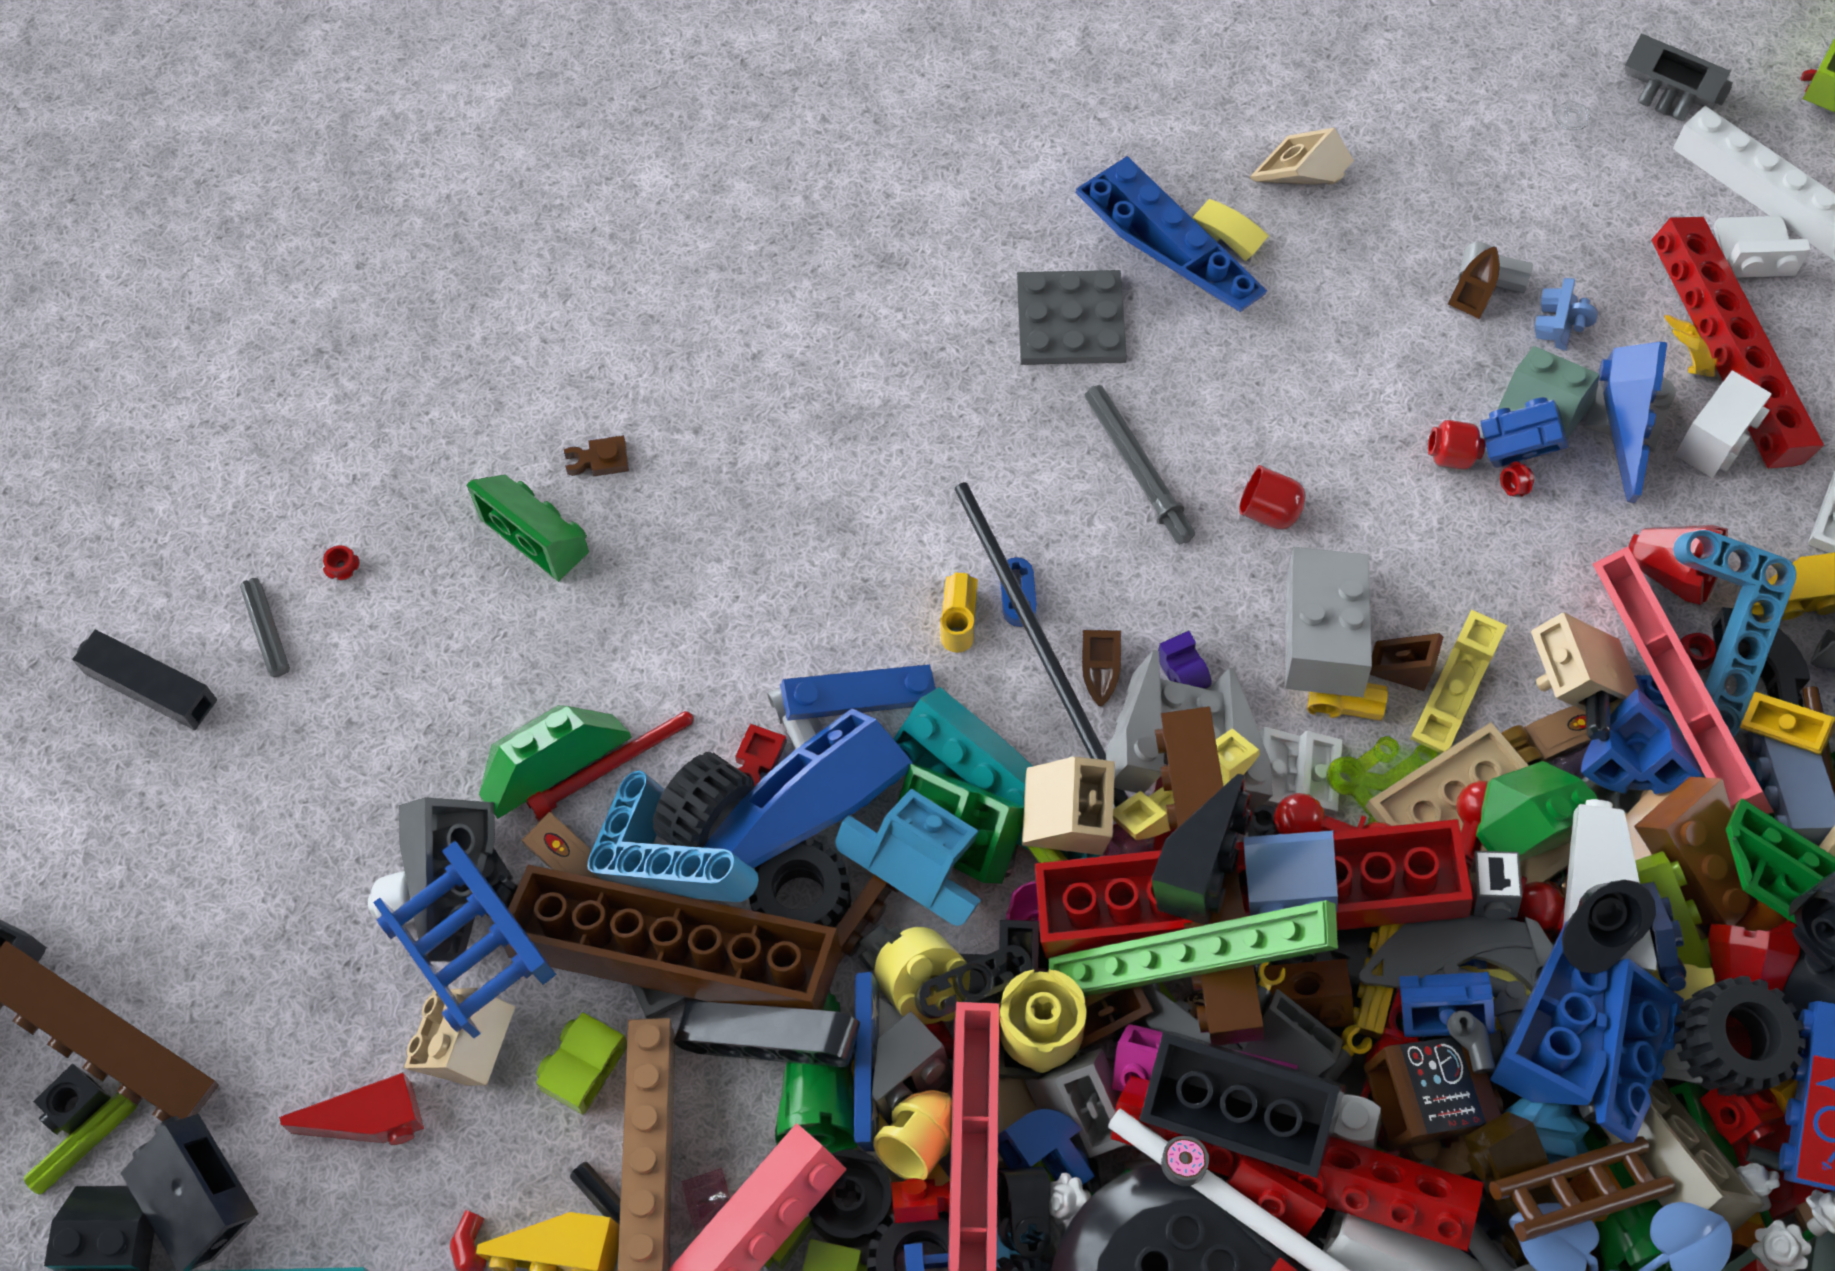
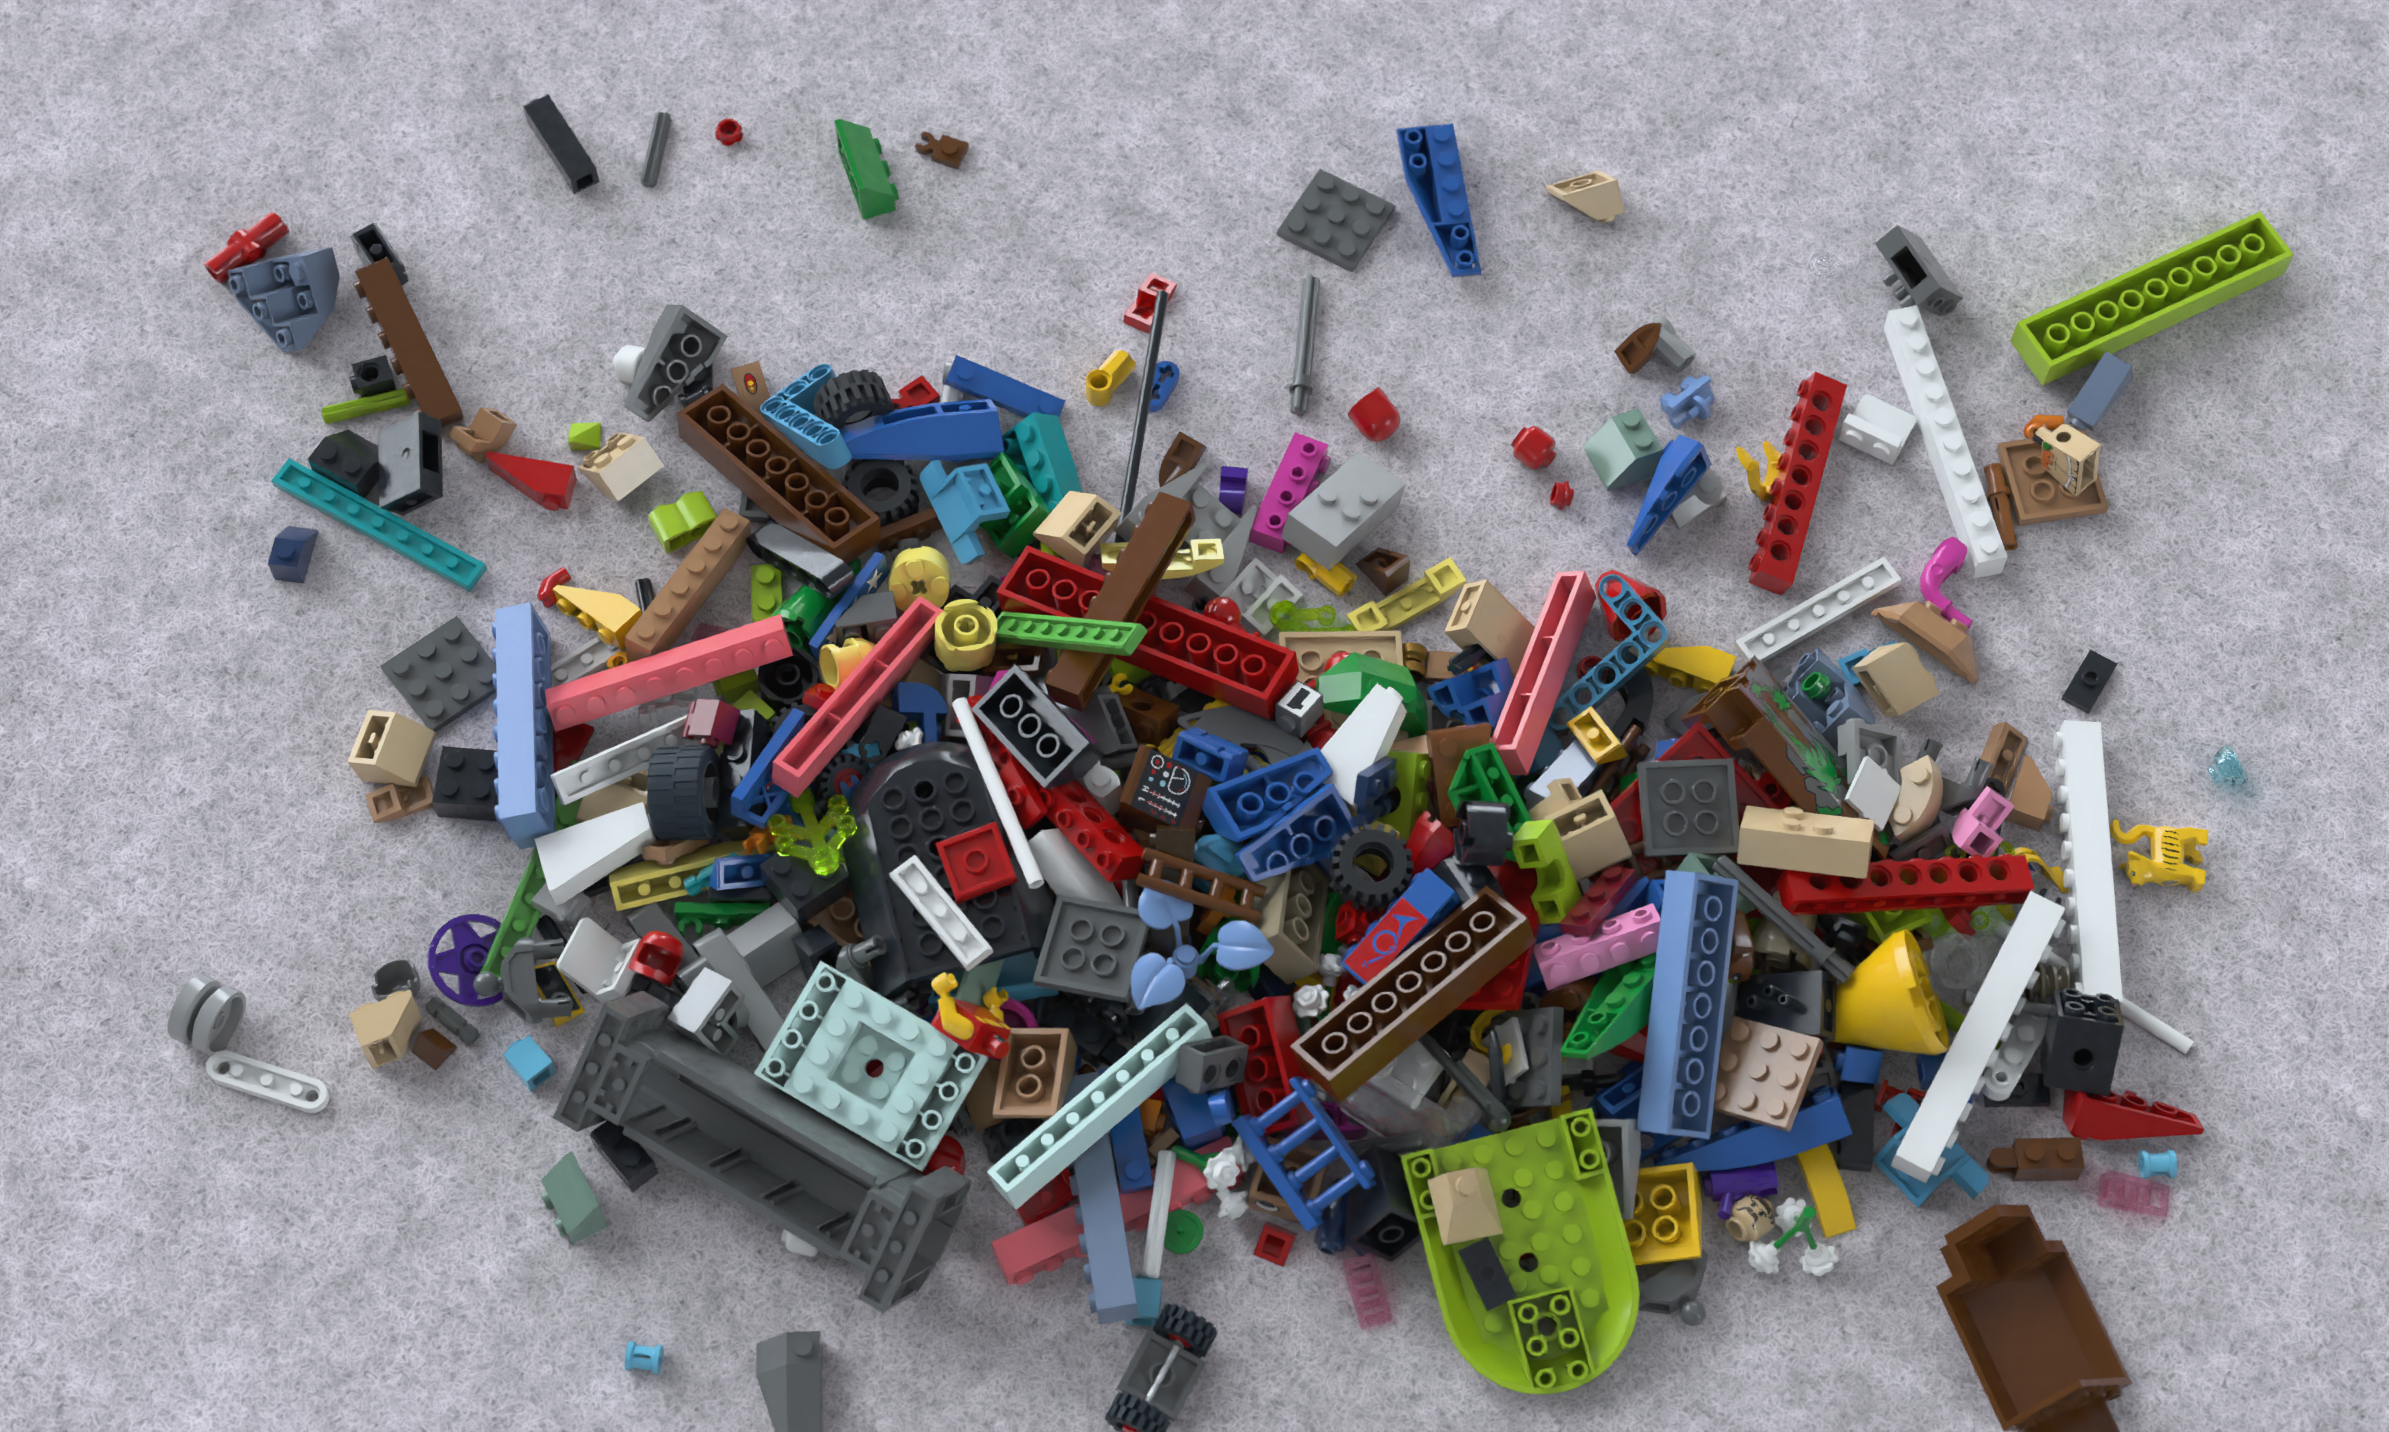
camera: 30 degrees right, 0 degrees up
blue fence [373,841,557,1038] -> none
green wedge [479,705,632,819] -> none
red piece [526,711,694,822] -> none
black beam [915,945,1032,1019] -> none
black slope [1151,774,1252,925] -> none
tile [1161,1136,1209,1186] -> none
light yellow slope [1192,199,1269,262] -> none
medium blue slope [1243,831,1338,916] -> none
dark grey arm [1447,1011,1496,1074] -> none
blue brick [1480,397,1569,468] -> none
black piece [1562,879,1656,974] -> none
white brick [1675,370,1772,478] -> none
none -> medium nougat brick [449,407,517,463]
none -> lime slope [568,422,601,450]
none -> lime hinge [750,564,783,623]
none -> red slope [1123,273,1177,334]
none -> dark pink brick [1249,432,1331,554]

